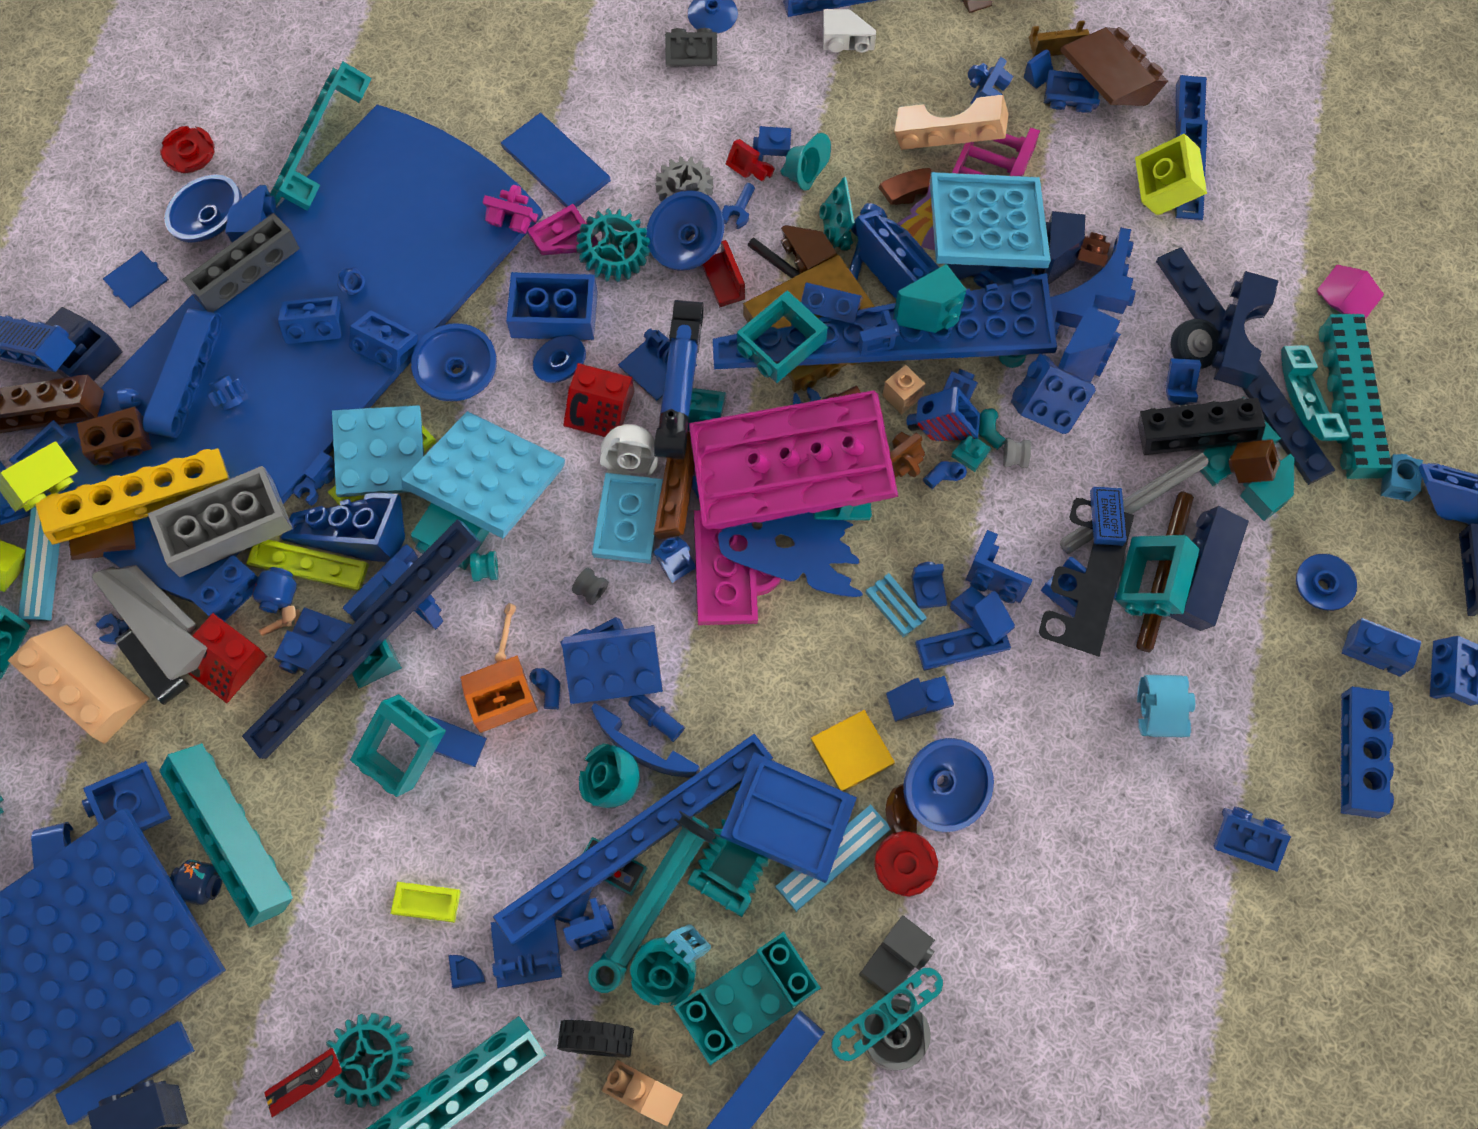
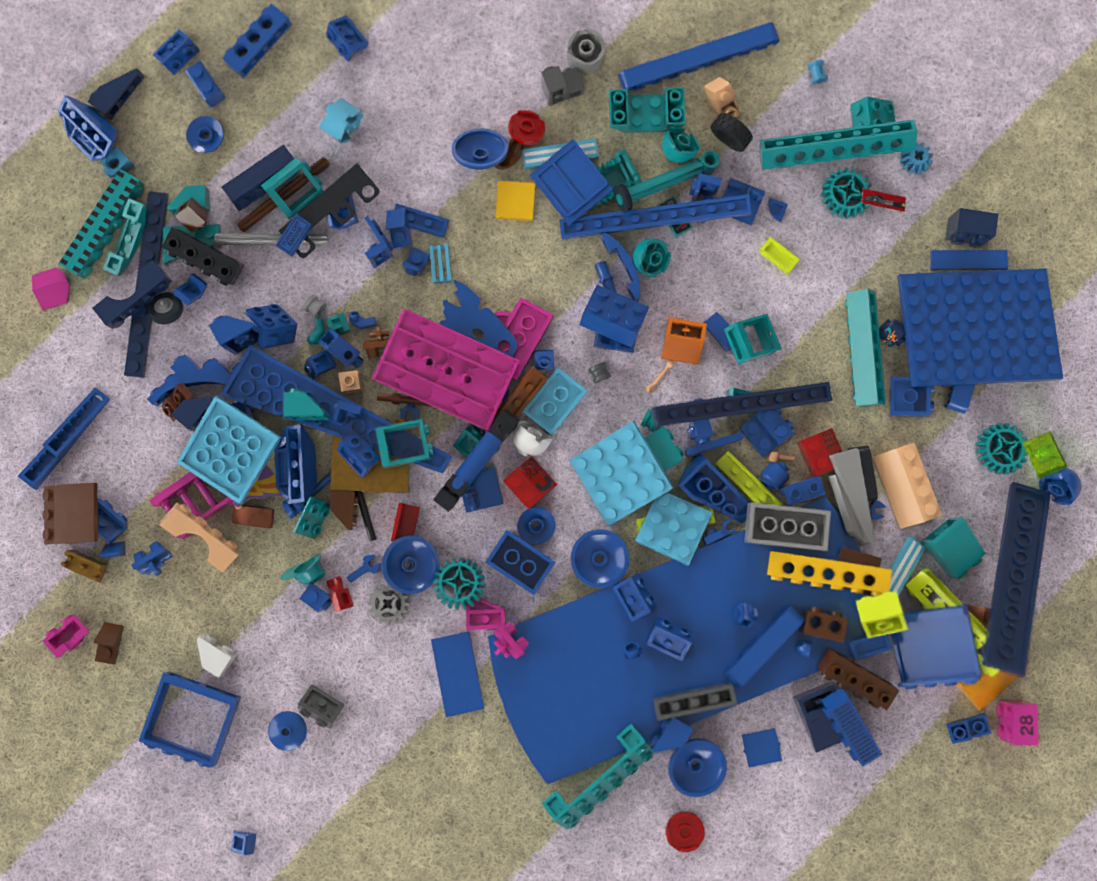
camera: 145 degrees left, 15 degrees up
blue arm [529,668,560,710] -> none
medium azure tile [664,924,711,964] -> none
teal beam [831,968,943,1061] -> none
blue slope [886,676,954,722] -> none
neon yellow brick [1135,134,1207,215] -> none

